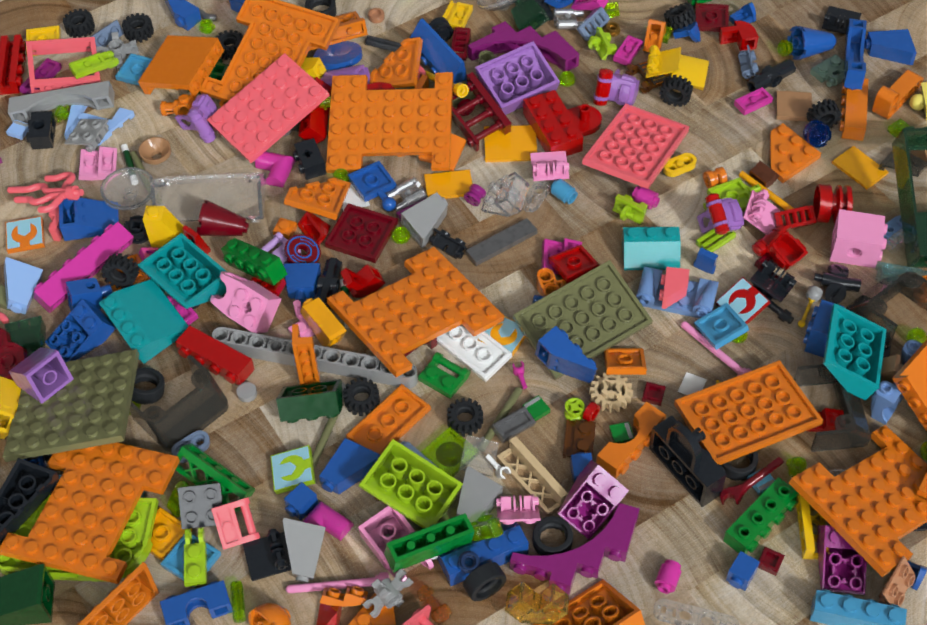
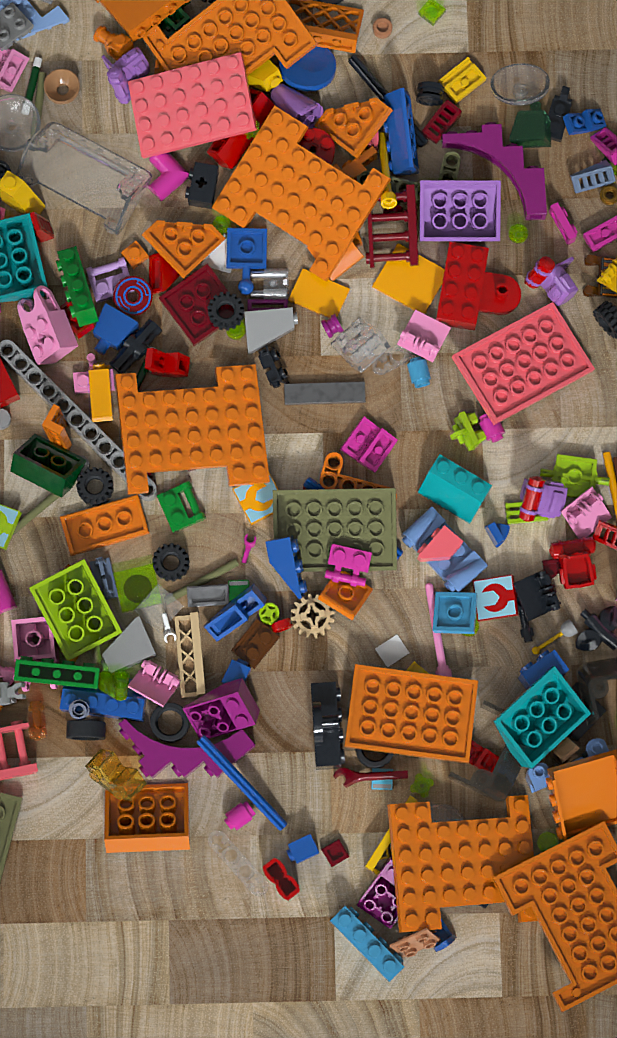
camera: 30 degrees right, 25 degrees up
dark red cone [197,200,249,236] -> none
blue slope [319,438,380,494] -> none
white tile [437,325,513,382] -> none
red tile [548,245,600,283] -> none
clear piece [553,8,584,30] -> none
lime hips [587,27,617,60] -> none
orange arch [596,401,666,479] -> none
green tile [609,421,634,443] -> none
dark red tile [642,382,666,406] -> none
yellow plate [663,153,697,177] -> none
orange wheel [703,167,728,188] -> none
green brick [723,477,799,554] -> none
none -> blue axle [197,735,287,831]
none -> blue slope [204,584,267,641]
none -> black tyre [208,292,244,331]
none -> red brick [263,858,300,901]
none -> dark pink plate [325,543,372,587]
none -> dark pink plate [549,202,577,245]

